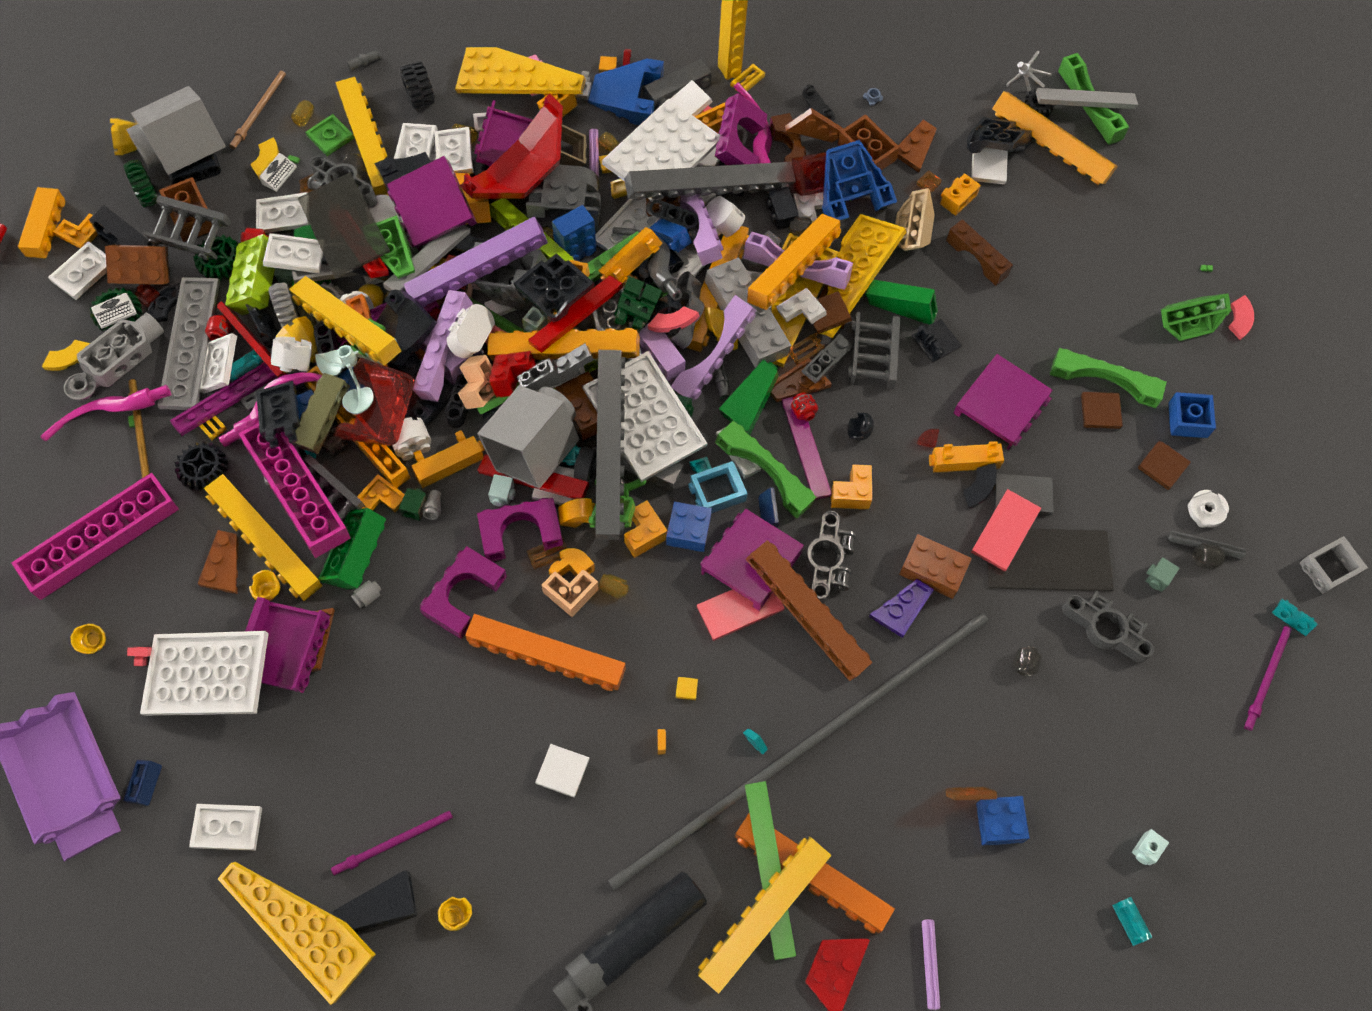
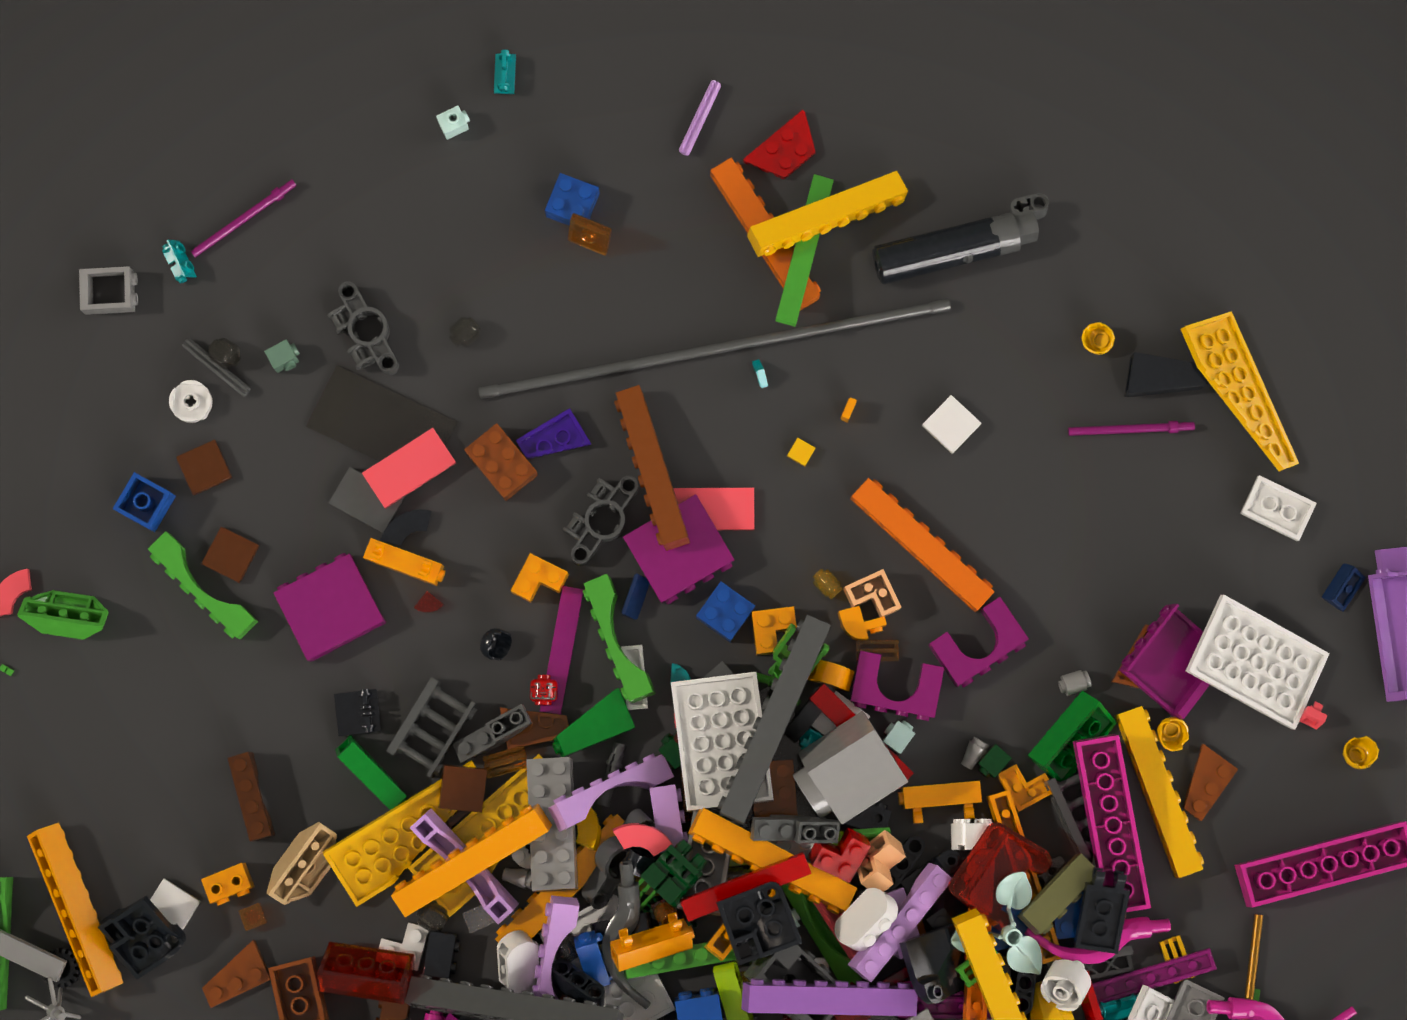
camera: 155 degrees left, 15 degrees up
black gear [174,441,229,492] -> none
medium azure window [688,461,747,513] -> none
white plate [776,288,827,324] -> none
blue wedge [822,140,897,223] -> none

